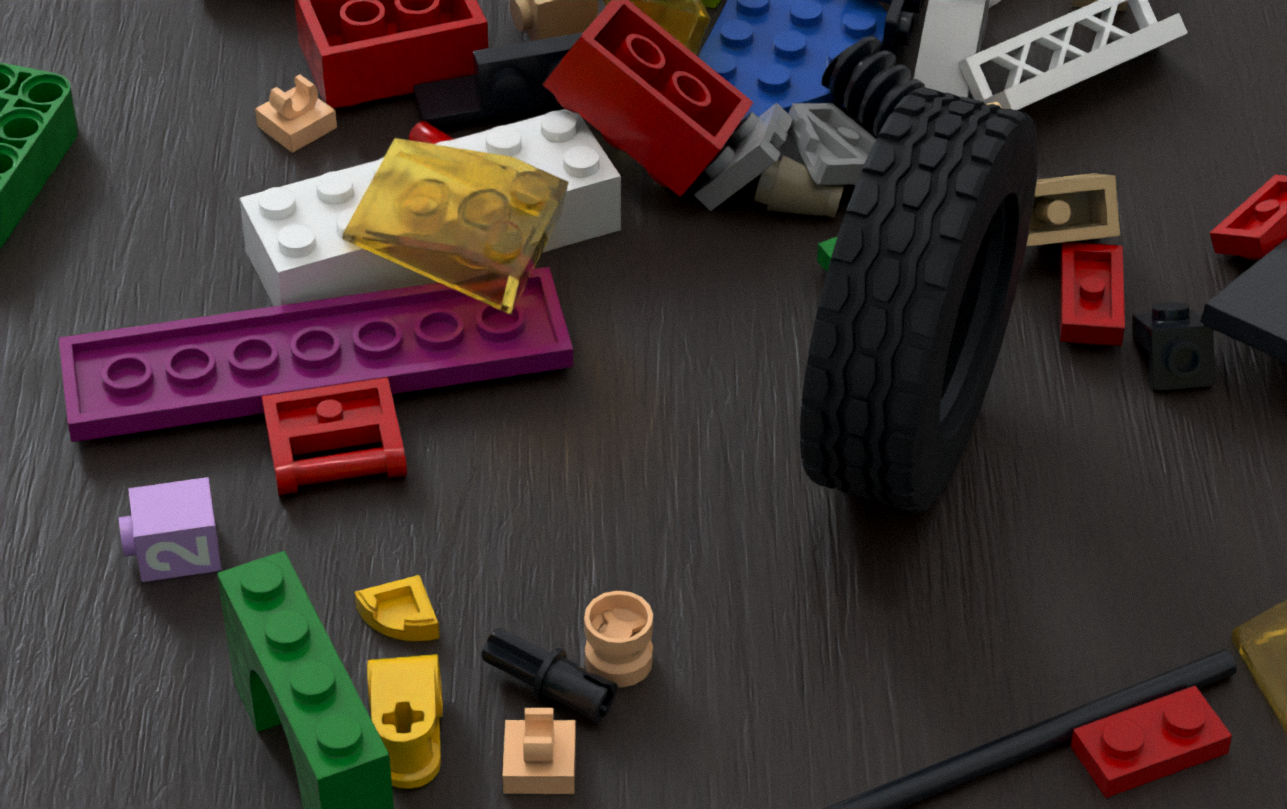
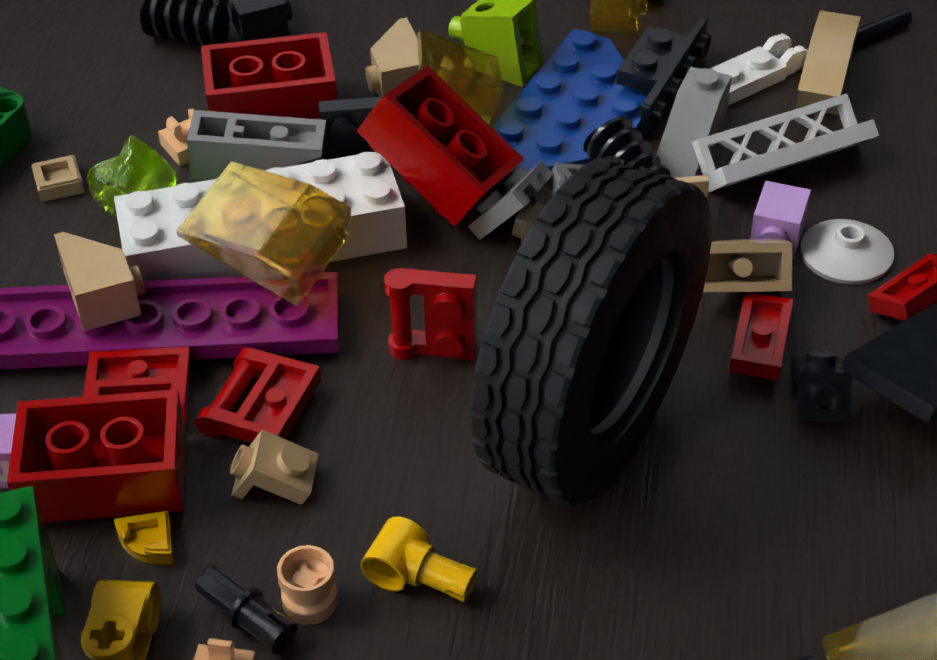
camera: 10 degrees right, 0 degrees up
none -> red brick [7,389,186,523]
none -> tan tile [31,155,85,202]
none -> tan slope [54,232,146,331]
none -> clear neon green piece [87,135,177,217]
none -> light grey slope [187,110,326,180]
none -> red plate [195,348,321,443]
none -> tan bracket [230,429,319,505]
none -> yellow pin [360,516,478,603]
none -> red plate [384,268,477,360]
none -> lavender brick [750,180,811,259]
none -> white dish [800,219,894,285]

